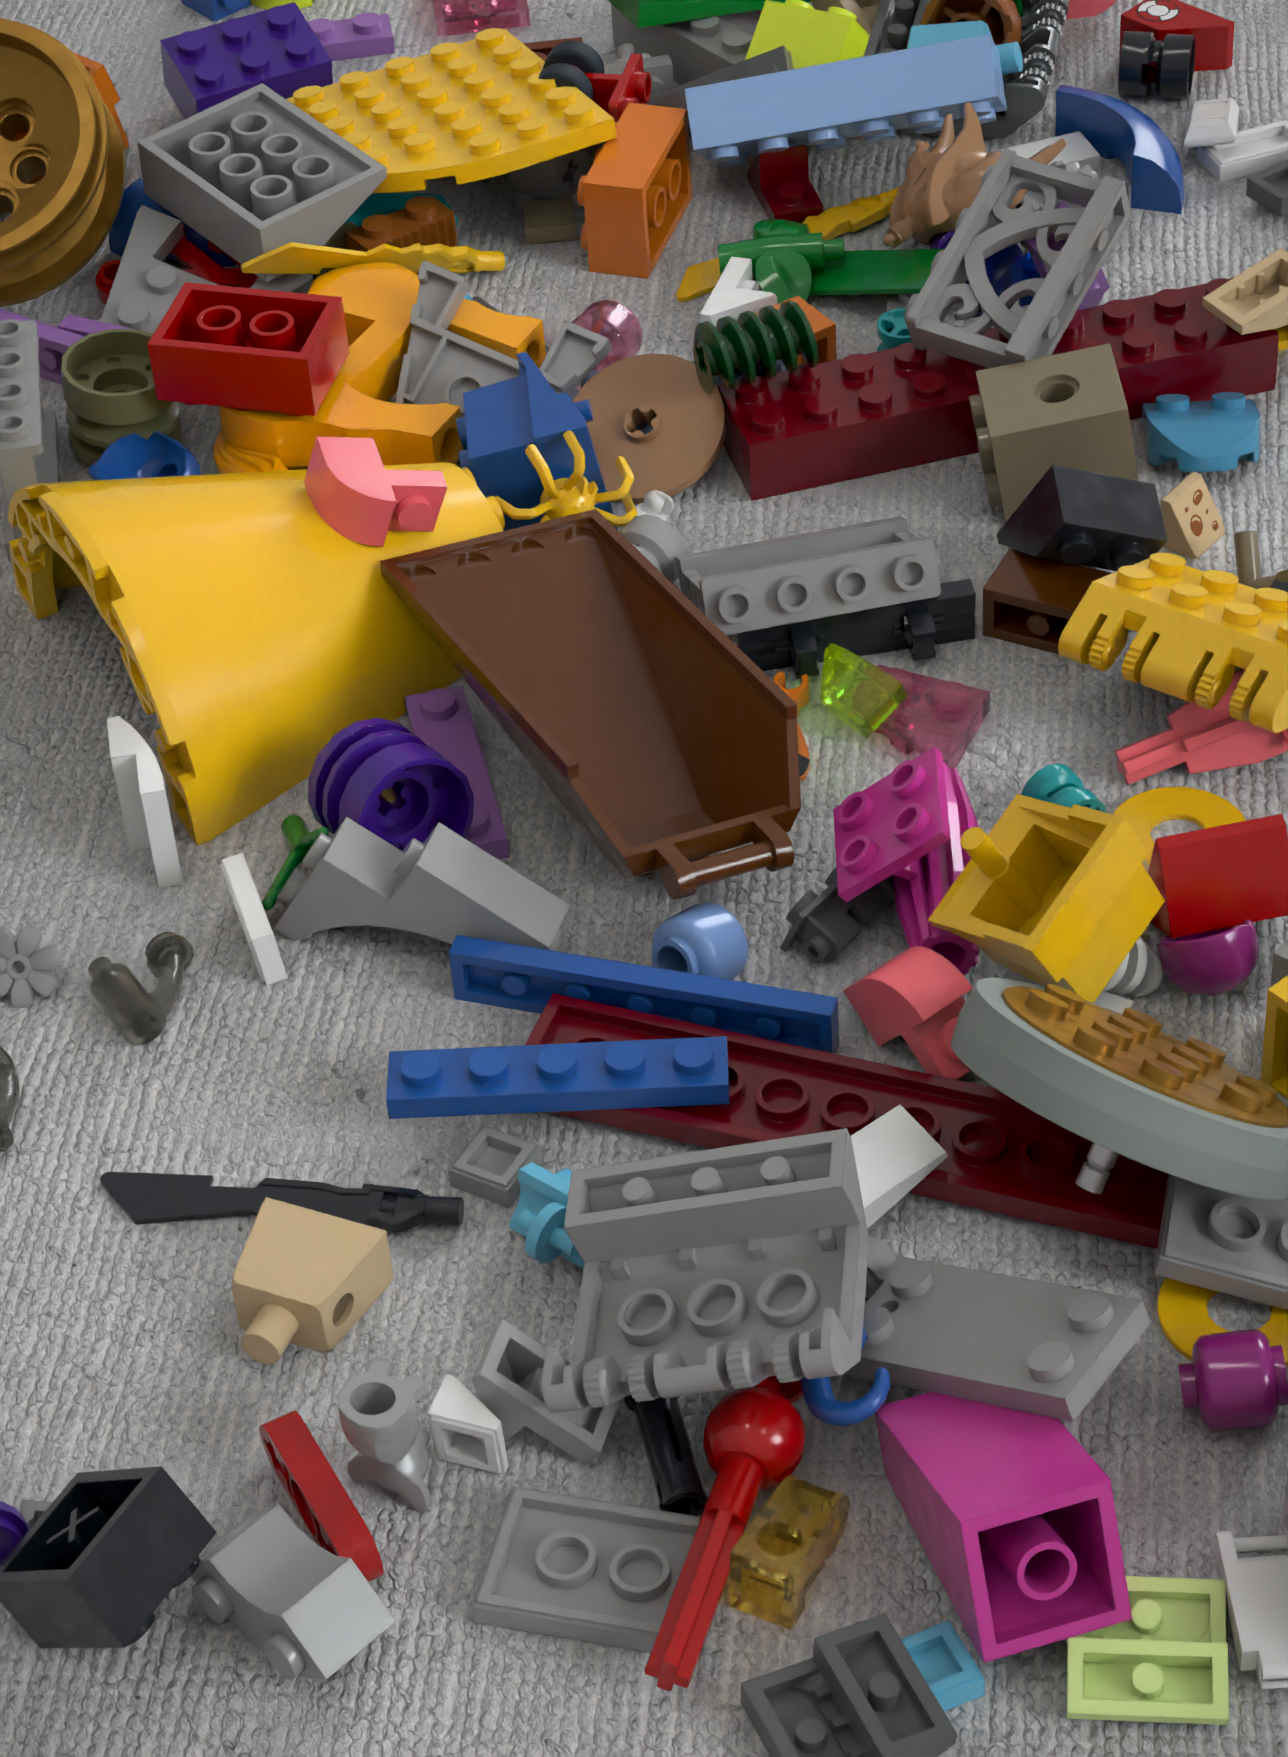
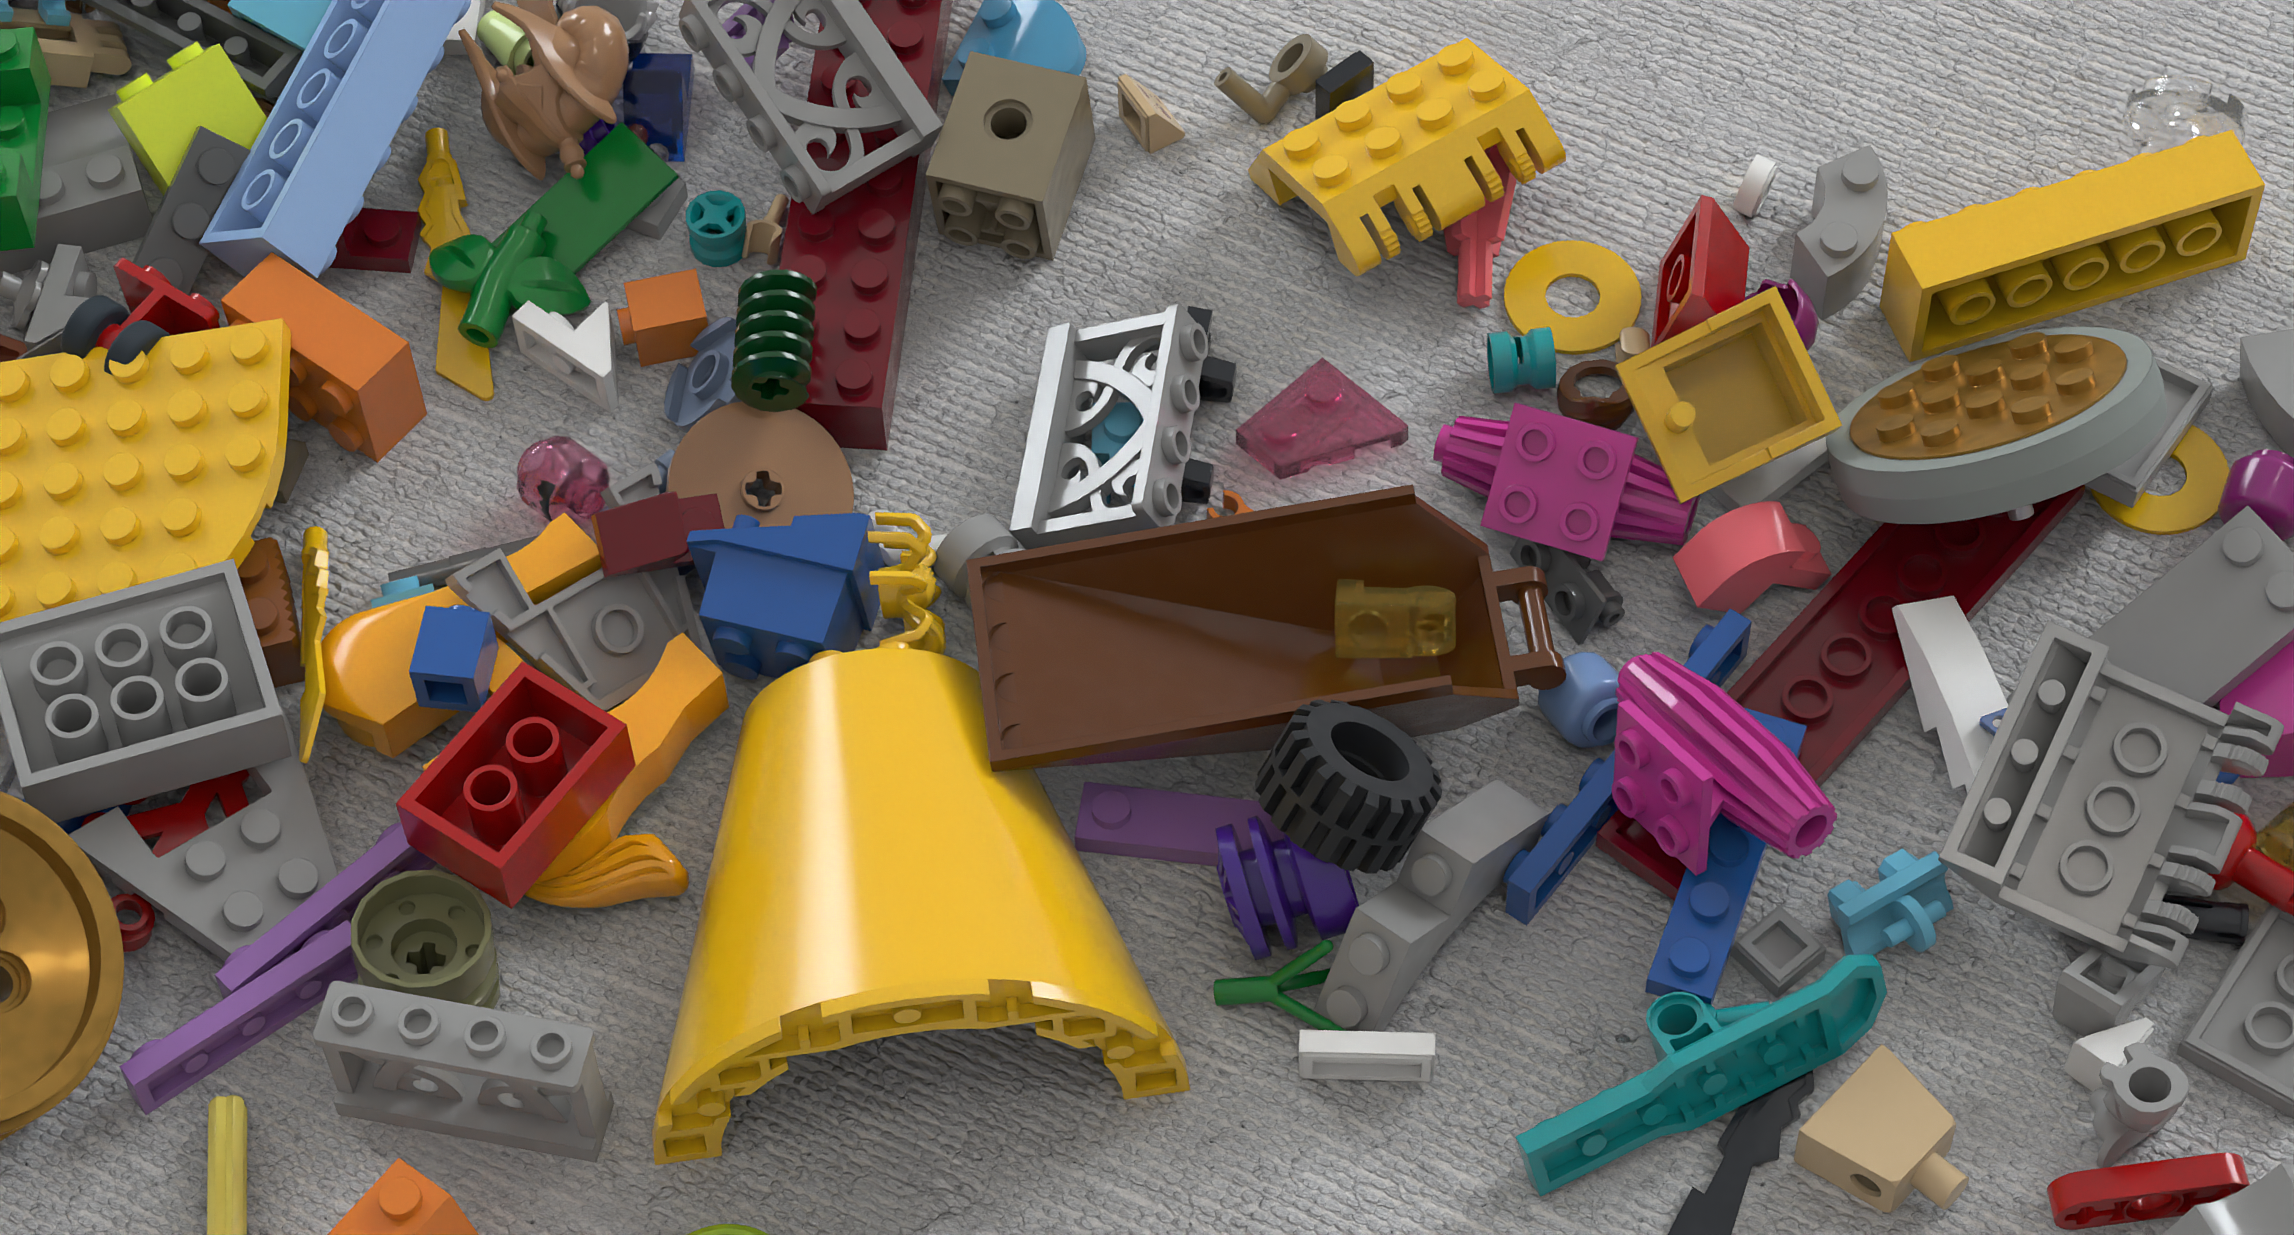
camera: 70 degrees left, 15 degrees up
blue hair [88,430,201,480] -> none
clear smoke plant [88,932,194,1045] -> none
white slope [107,716,184,888] -> none
coral brick [304,437,447,547] -> none
clear neon green slope [820,643,908,739] -> none
reddish brown brick [983,548,1111,654] -> none
black slope [997,465,1168,572] -> none
none -> blue brick [409,605,499,712]
none -> dark red slope [591,491,725,578]
none -> black tyre [1255,699,1442,874]
none -> clear yellow leg [1335,579,1456,658]
none -> teal piece [1515,954,1887,1197]
none -> dark pink plate [1612,652,1837,876]

